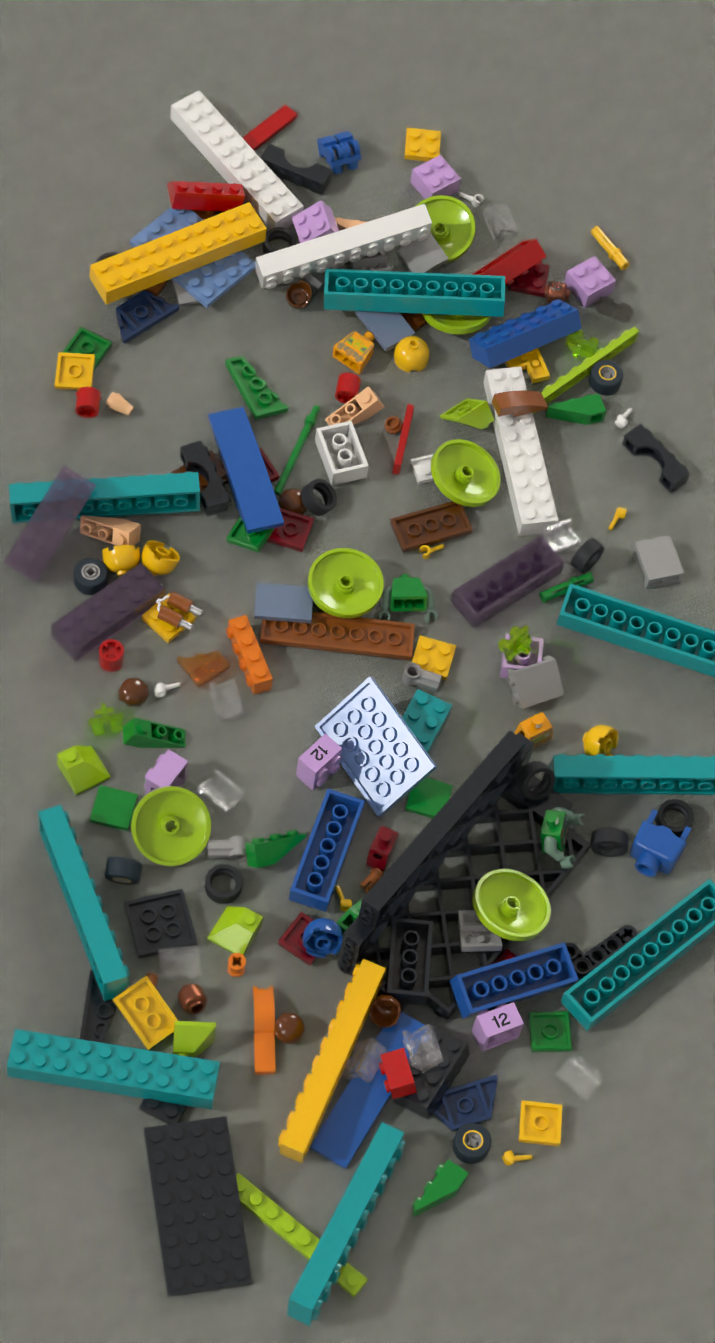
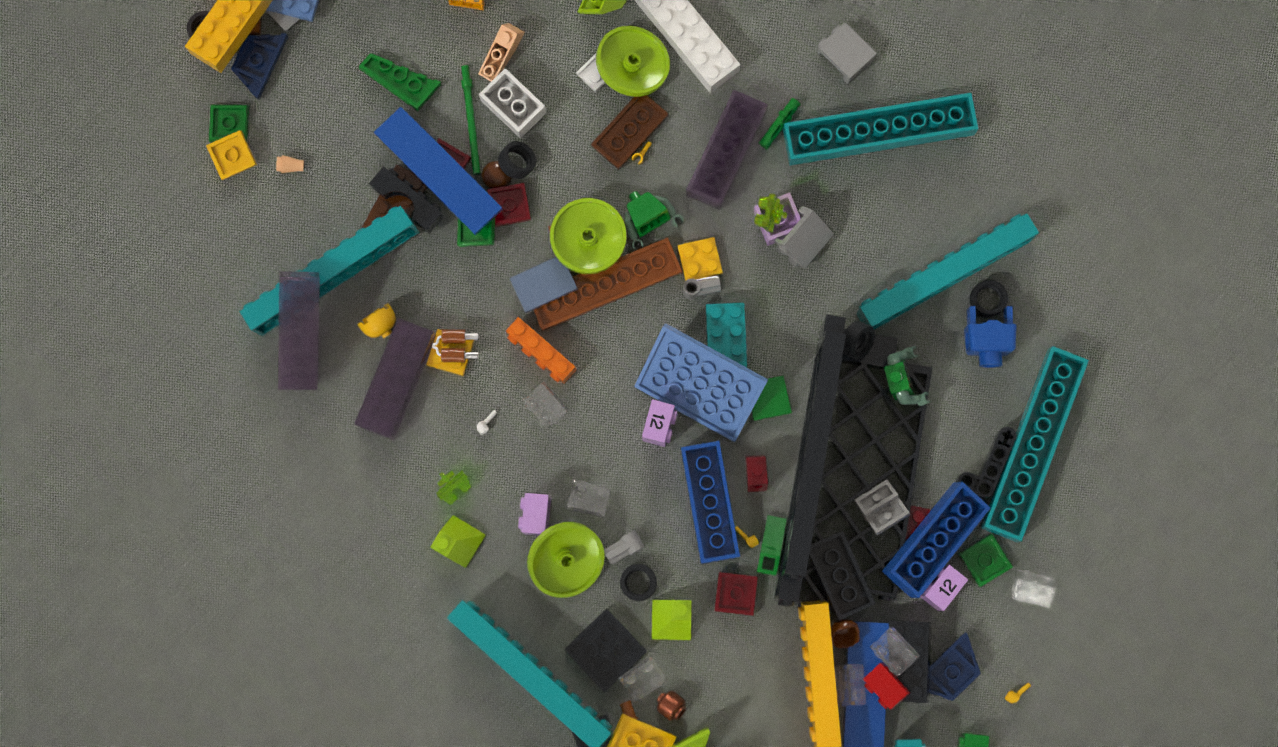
camera: 10 degrees left, 20 degrees up
black wheel [74,558,108,595] -> none
red piece [75,386,102,418] -> none
light nougat slope [80,515,141,546] -> none
green tile [89,785,138,831] -> none
red piece [99,639,124,672] -> none
black wheel [104,856,142,885] -> none
reddish brown hair [118,677,149,706] -> none
green slope [123,717,186,748] -> none
yellow cylinder [141,540,180,576] -> none
clear orange wing [177,651,230,688] -> none
orange bush [227,953,246,977] -> none
green slope [245,830,307,868] -> none
orange piece [252,986,276,1075] -> none
reddish brown hair [274,1012,305,1044] -> none
blue cylinder [303,918,343,958] -> none
red piece [335,373,361,404] -> none
dark orange pin [359,868,384,893] -> none
dark orange plate [385,416,403,434] -> none
red tile [392,404,415,475] -> none
black wheel [452,1123,491,1164] -> none
lime dish [472,869,551,941] -> none
light orange torso [514,712,553,748] -> none
yellow plate [518,1100,562,1146] -> none
clear bracket [539,518,581,556] -> none
black tyre [571,538,604,574] -> none
yellow cylinder [582,724,619,756] -> none
black tyre [591,827,629,857] -> none
yellow hand [608,507,627,531] -> none

